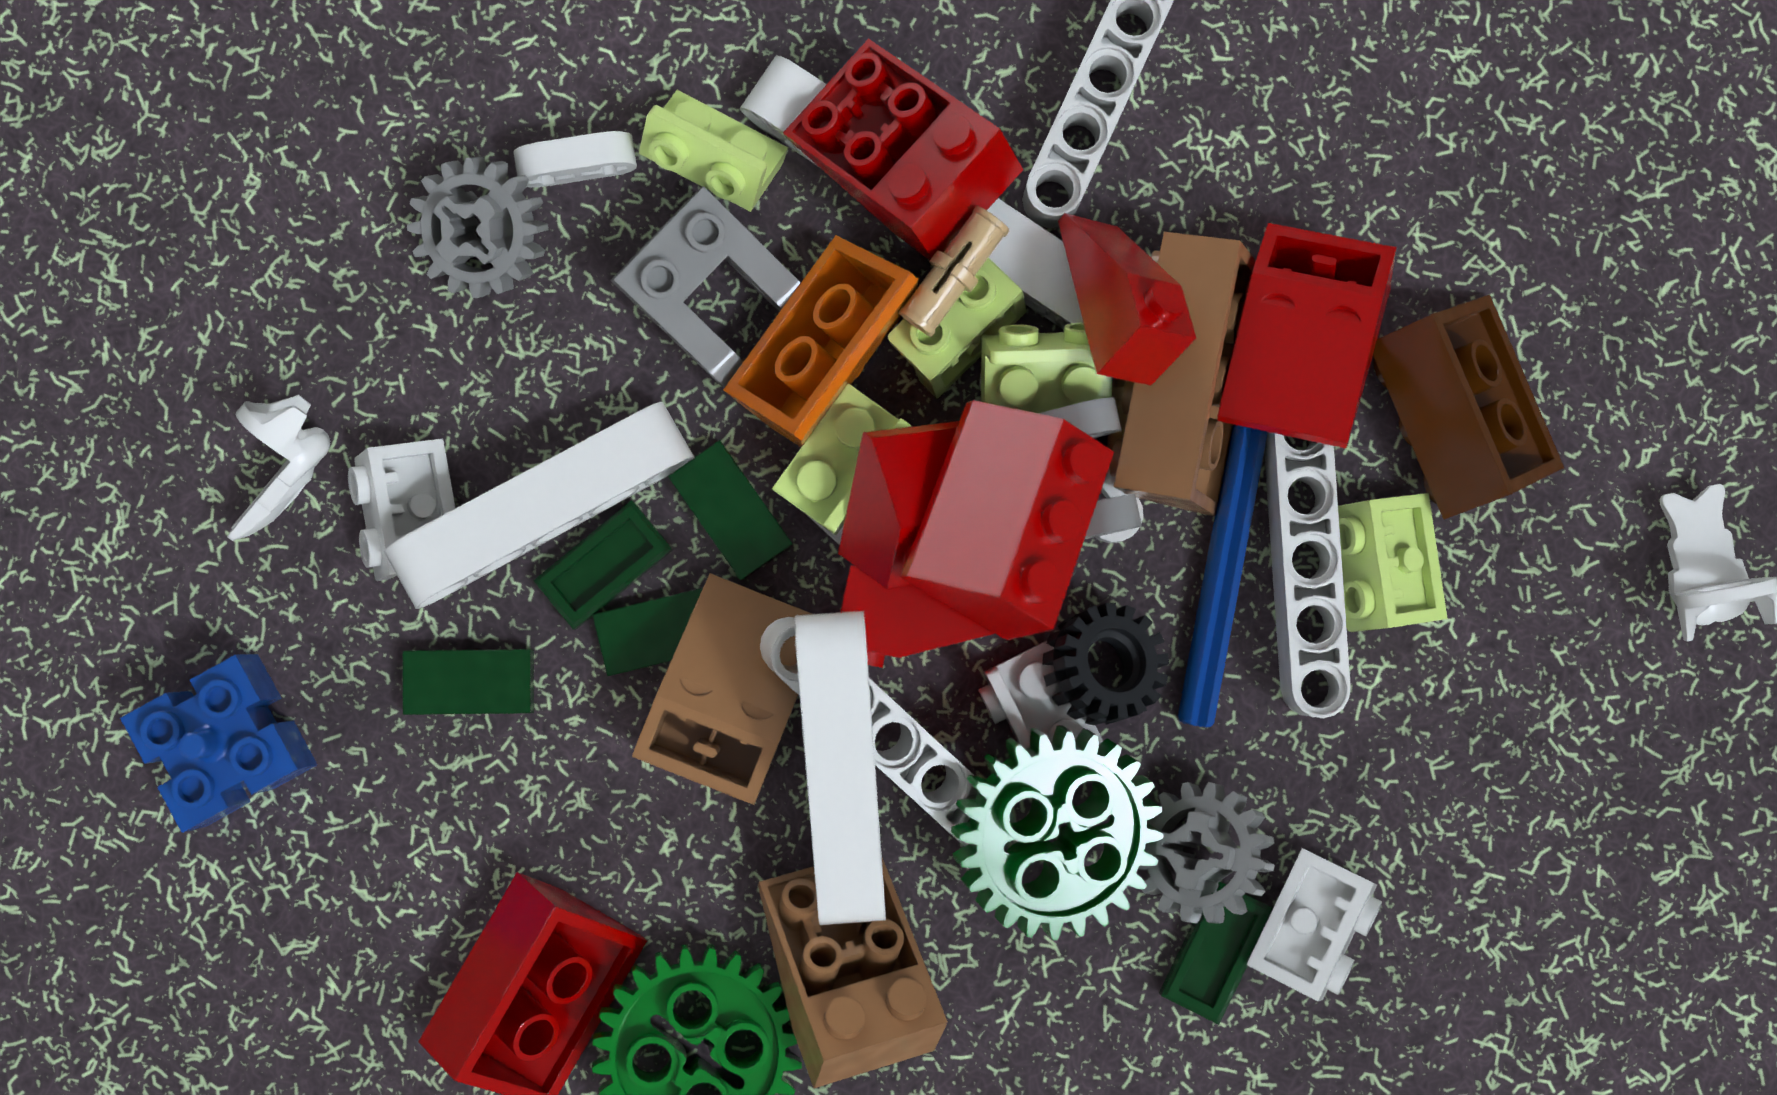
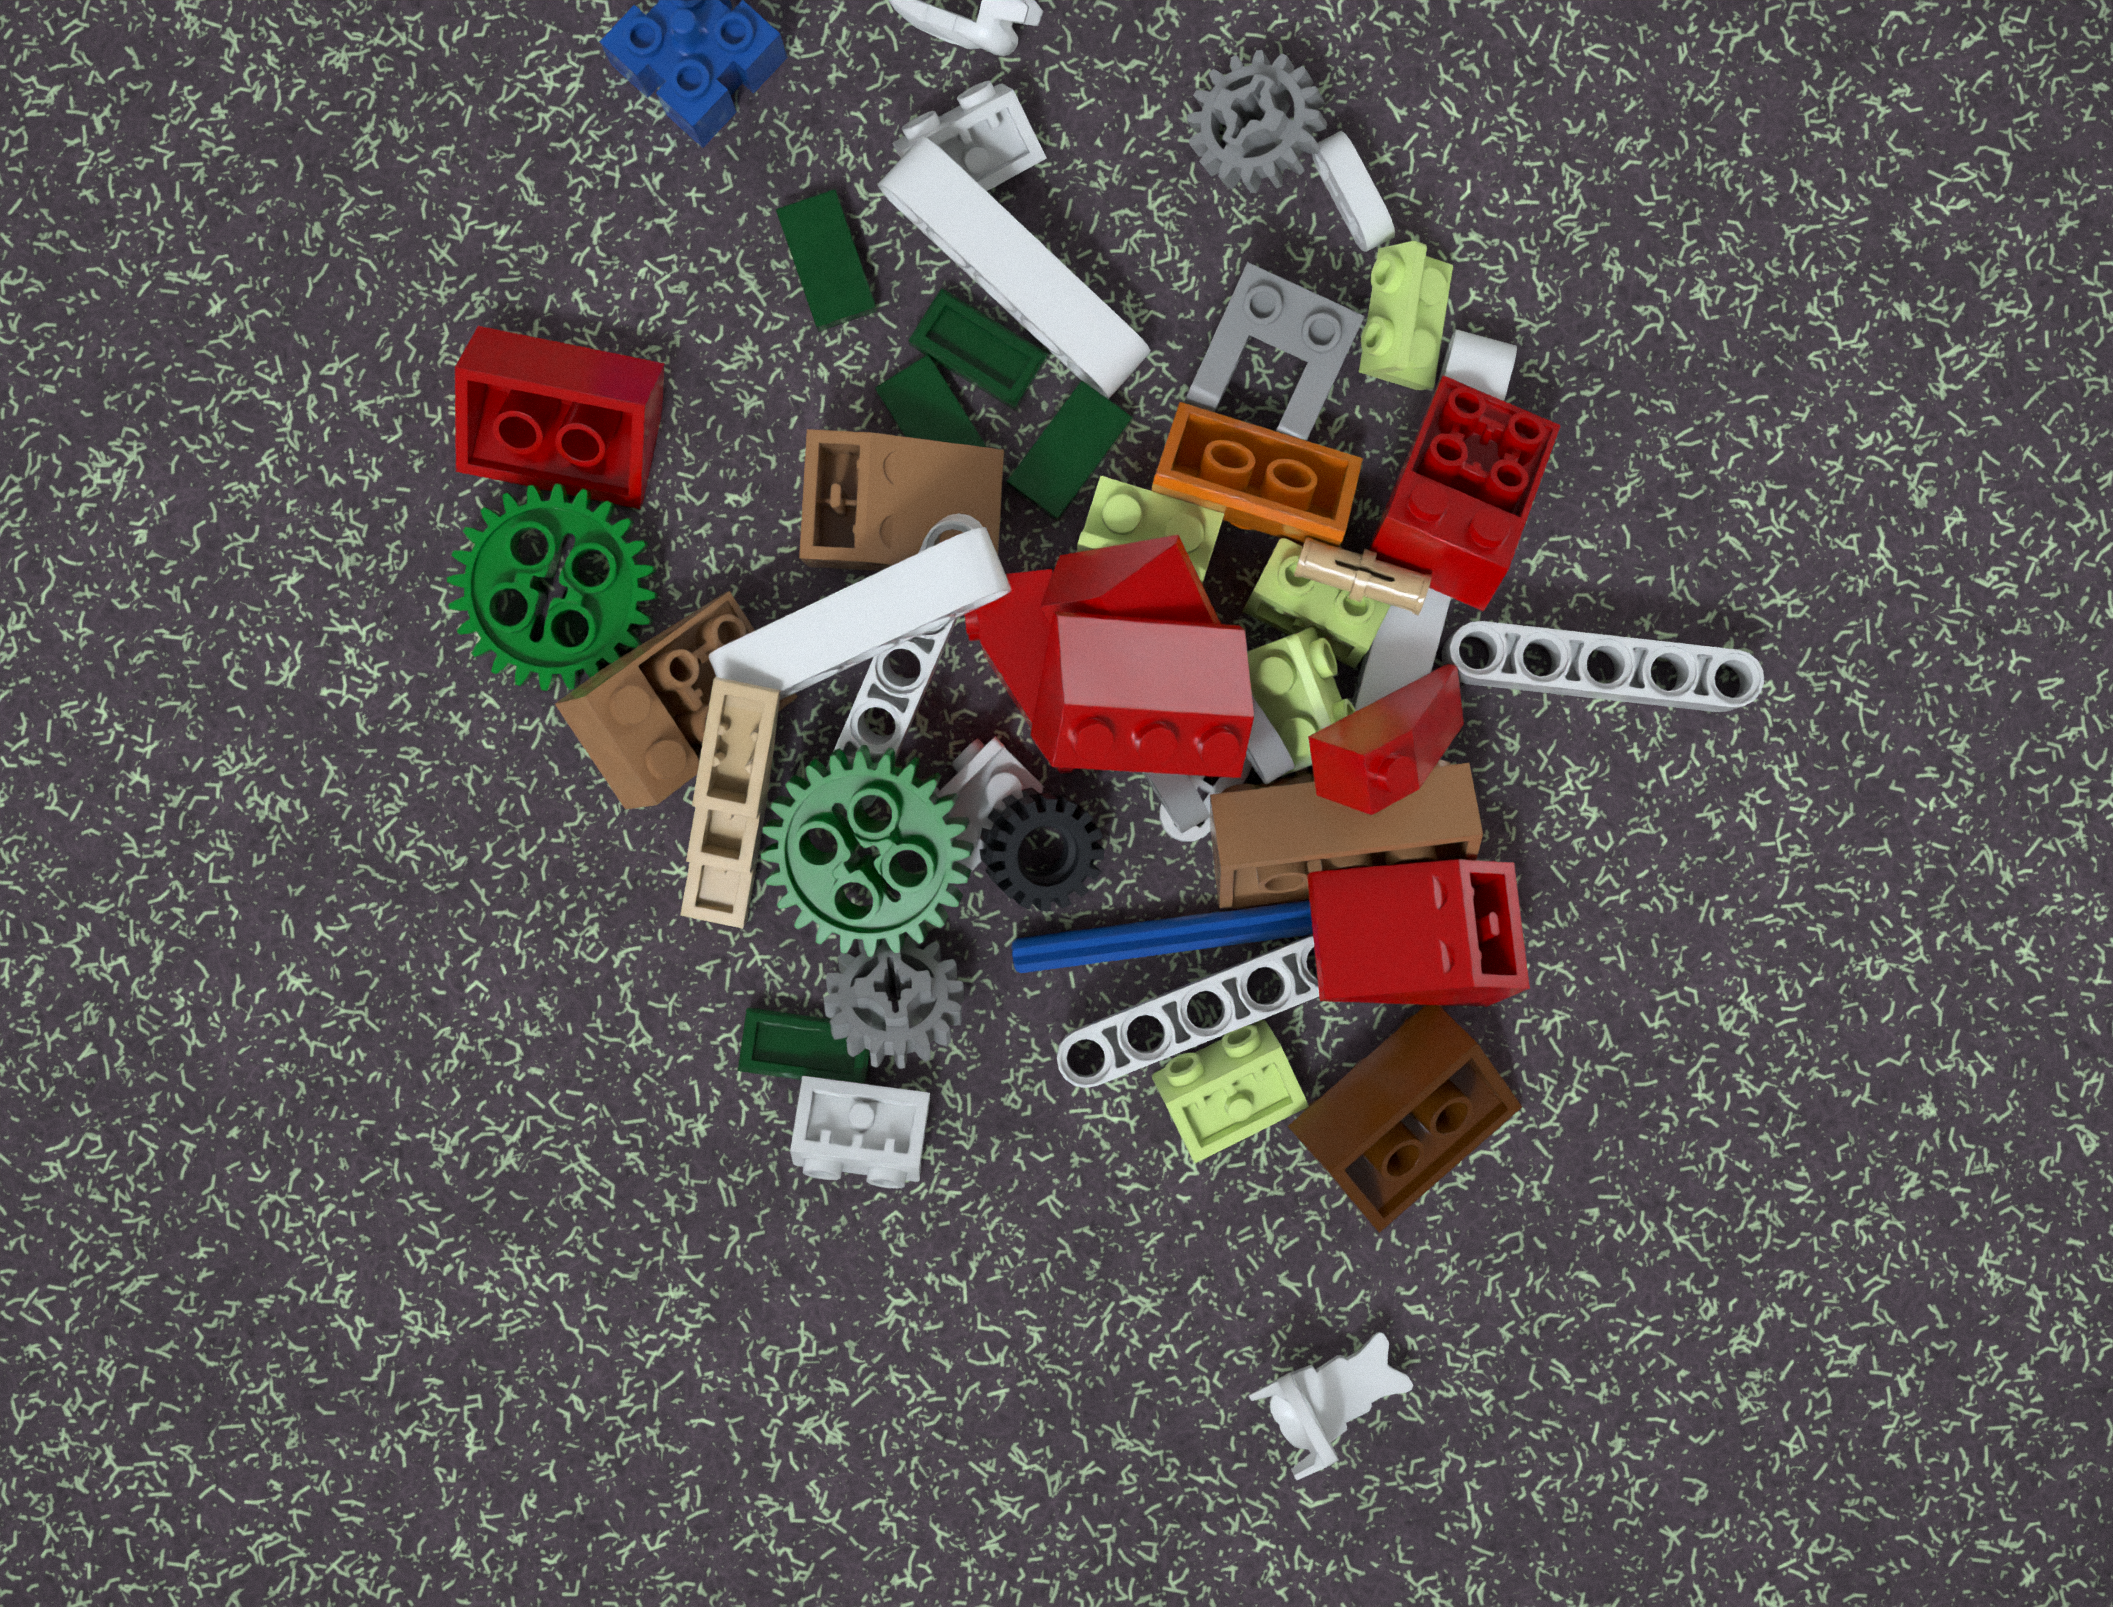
camera: 75 degrees right, 0 degrees up
none -> tan slope [680,677,781,929]

